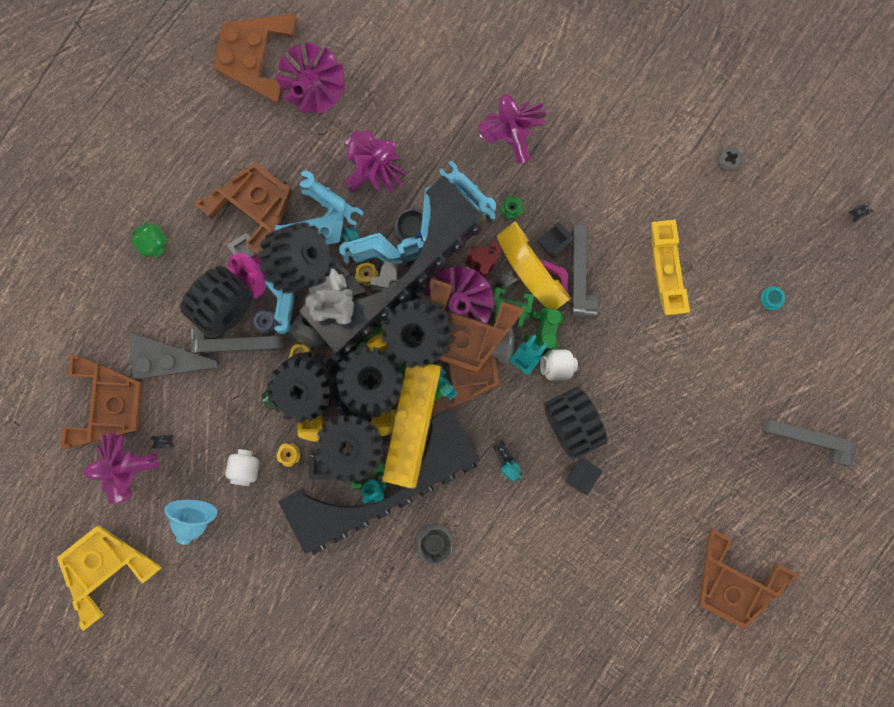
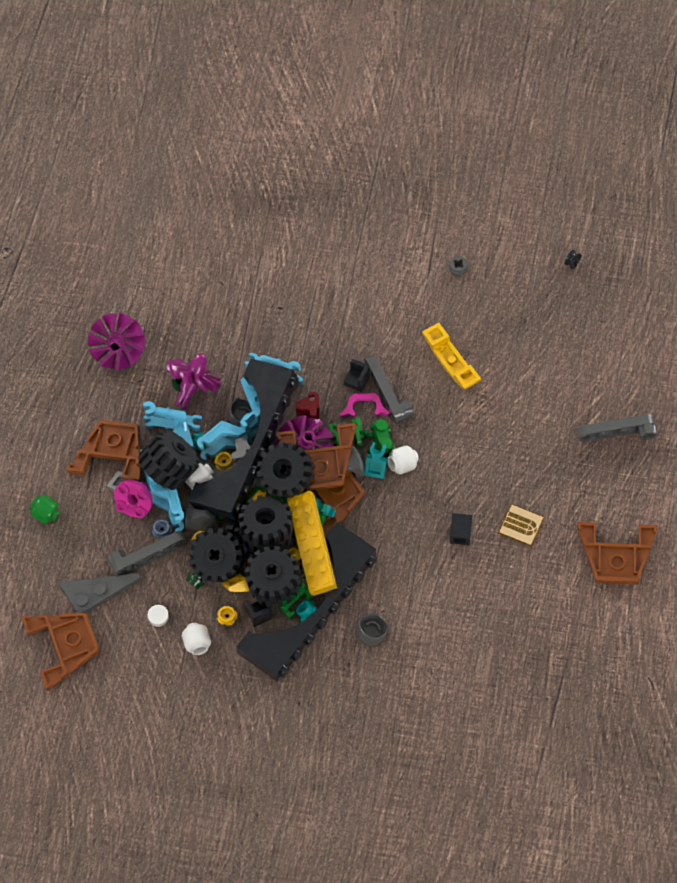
camera: 20 degrees left, 20 degrees down
yellow wing [57,526,162,631] -> none
magenta piece [83,432,159,504] -> none
black bush [151,435,174,449] -> none
medium azure hat [164,500,218,545] -> none
black wheel [180,266,253,338] -> none
dark orange wing [213,14,297,105] -> none
light grey piece [306,286,354,324] -> none
magenta piece [478,94,547,164] -> none
black bush [492,440,514,465] -> none
dark grey bush [495,270,519,290] -> none
yellow slope [497,222,571,310] -> none
green plate [500,196,523,219] -> none
teal plate [500,461,522,483] -> none
black wheel [544,386,607,460] -> none
teal plate [760,286,785,310] -> none
none -> white tile [148,605,169,627]
none -> piece [498,504,544,547]

